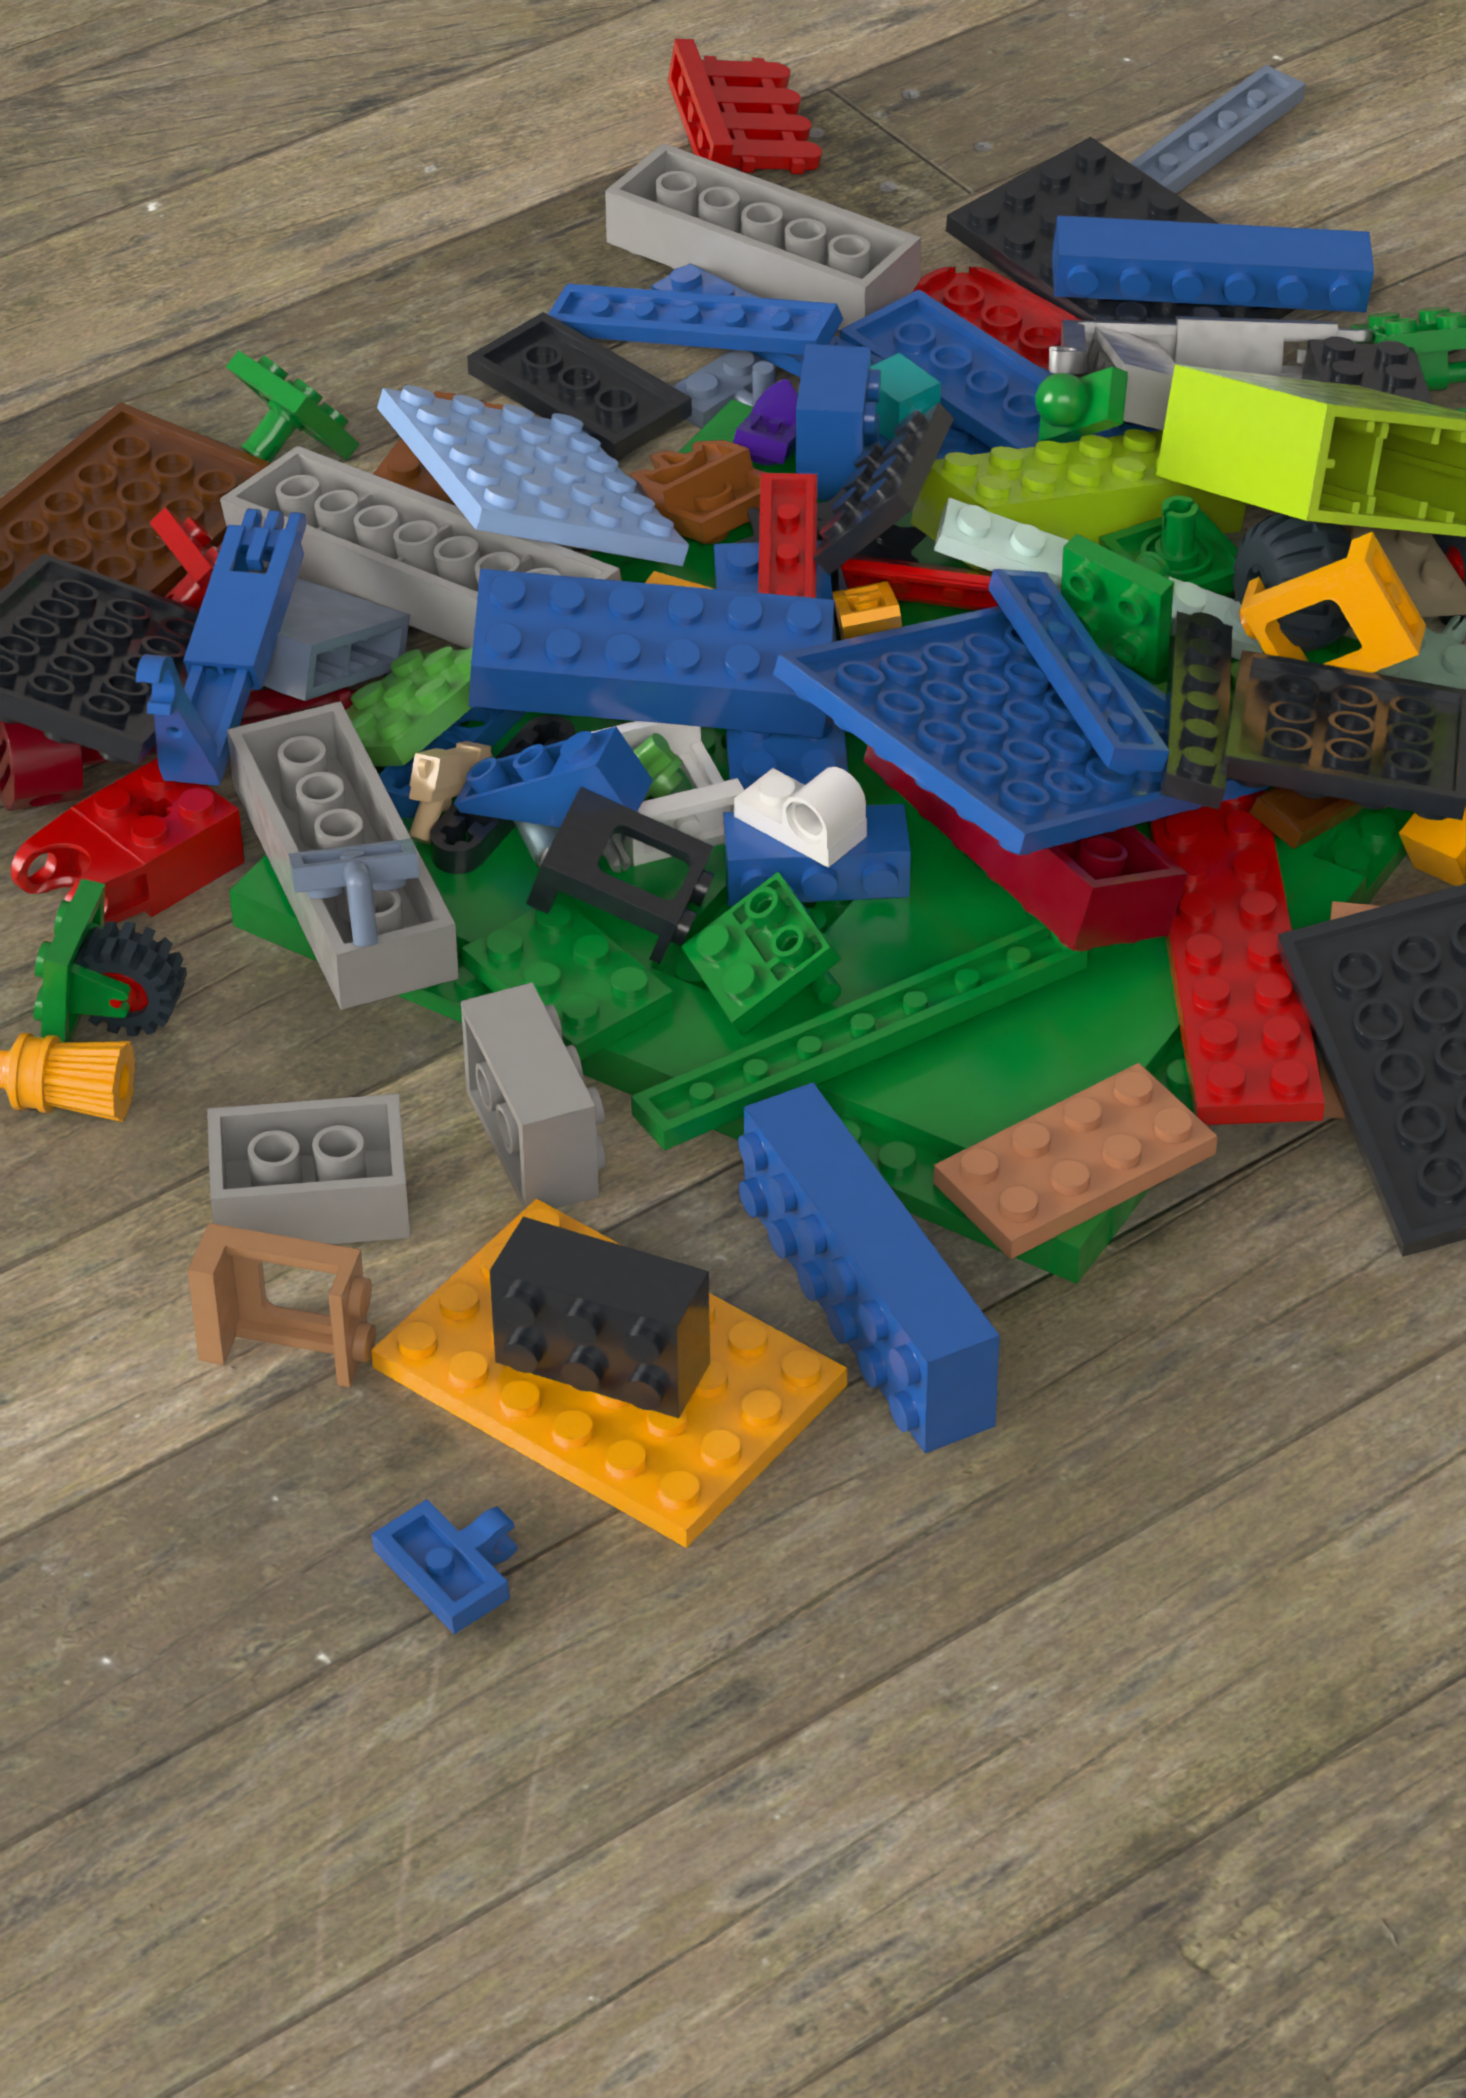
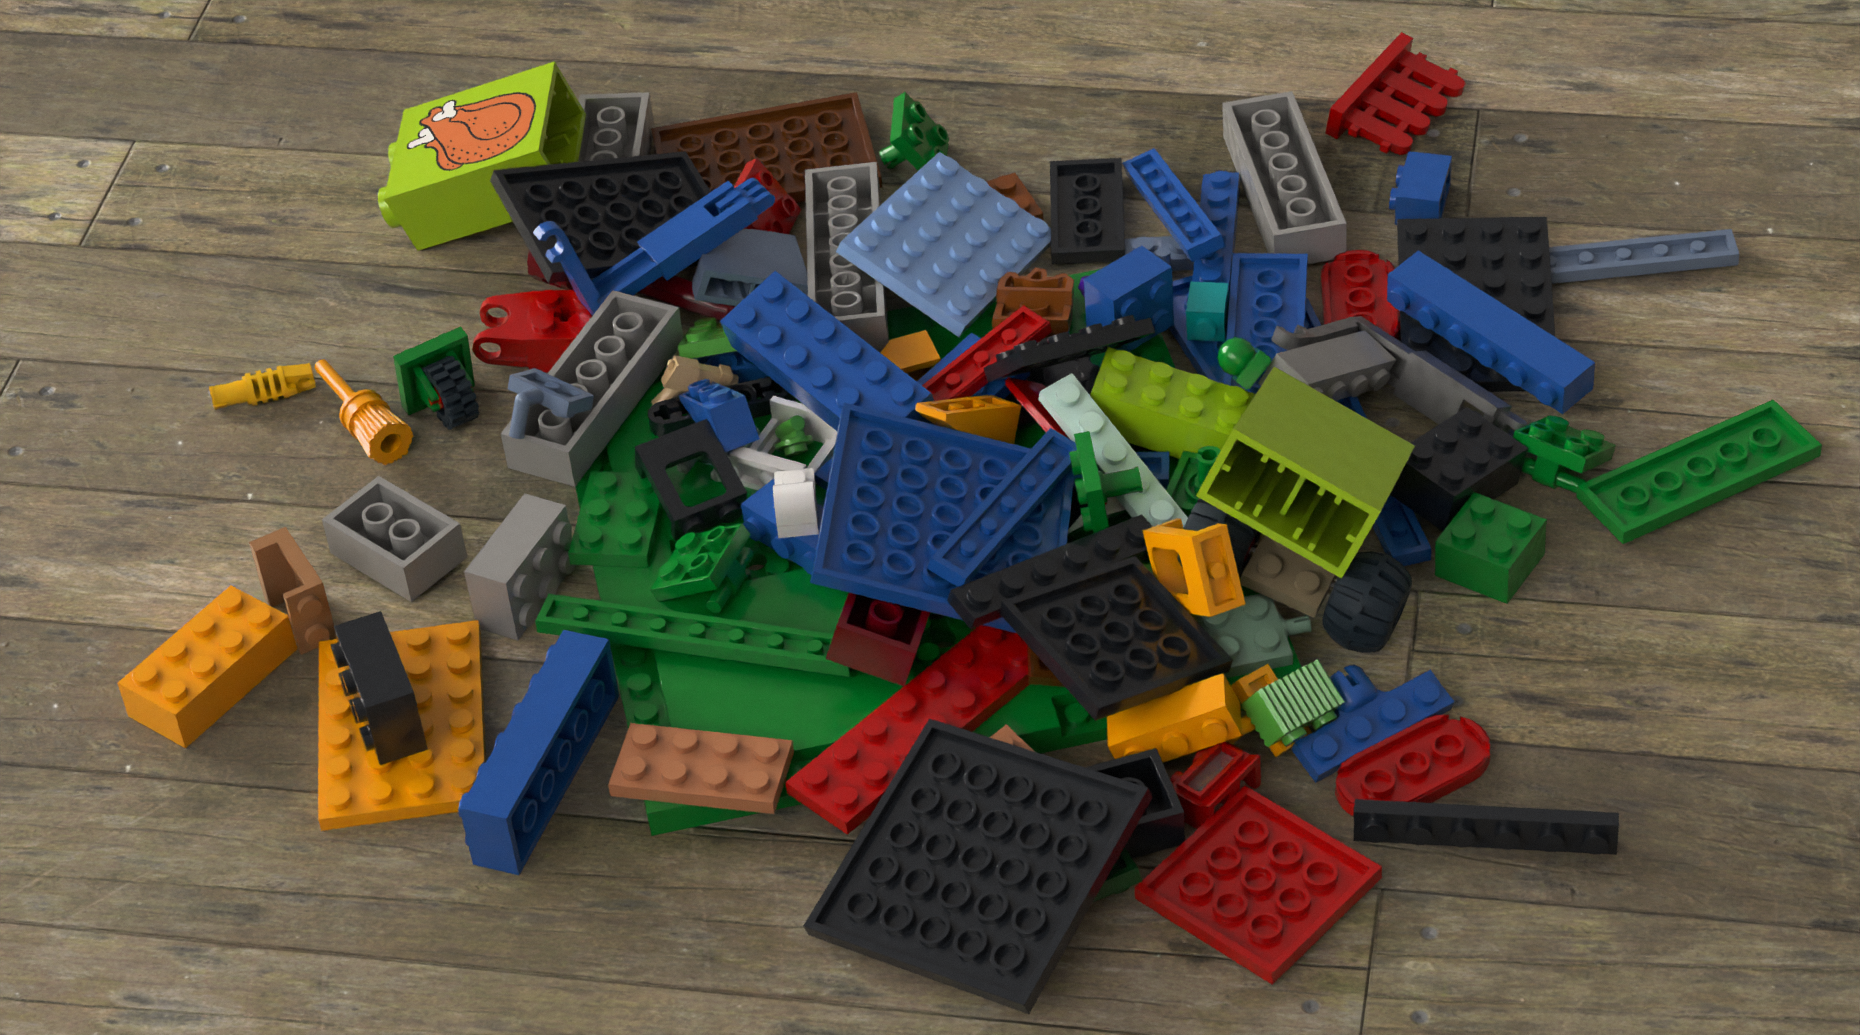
camera: 50 degrees right, 0 degrees up
blue plate [371,1499,518,1635] -> none
none -> light orange brick [117,585,297,749]
none -> blue brick [1389,151,1452,225]

